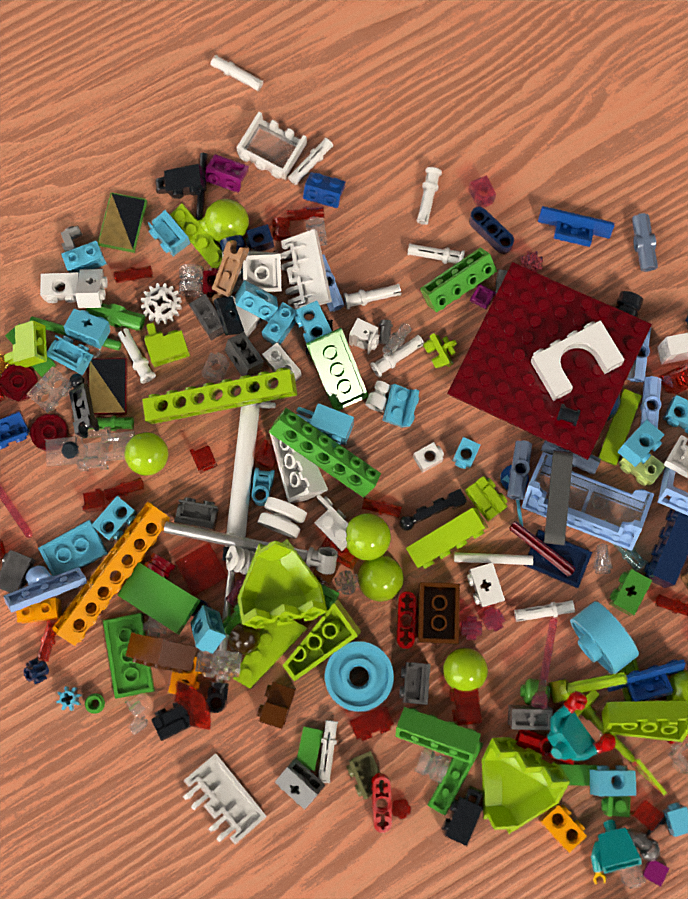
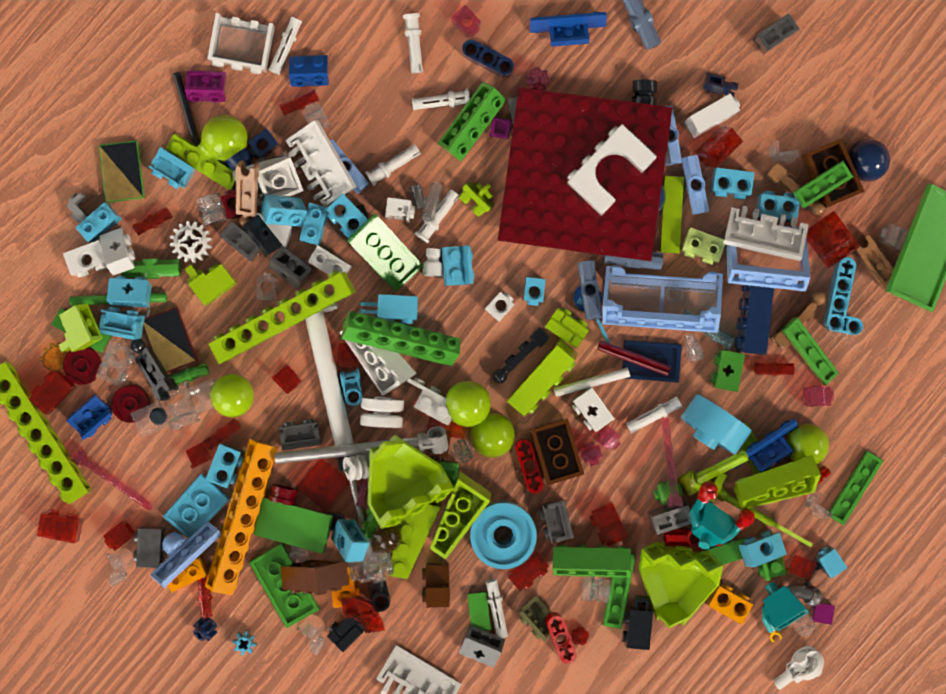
camera: 15 degrees left, 10 degrees up
bright green plate [85,693,105,714] -> none
white pin [118,328,156,384] -> none
black brick [155,164,207,199] -> none
clear red wheel [272,217,291,241] -> none
clear red pin [362,497,402,518] -> none
lime piece [443,648,488,693] -> none
dark grey beam [544,450,573,545] -> none
black bush [557,404,581,426] -> none
medium azure brick [618,419,665,467] -> none

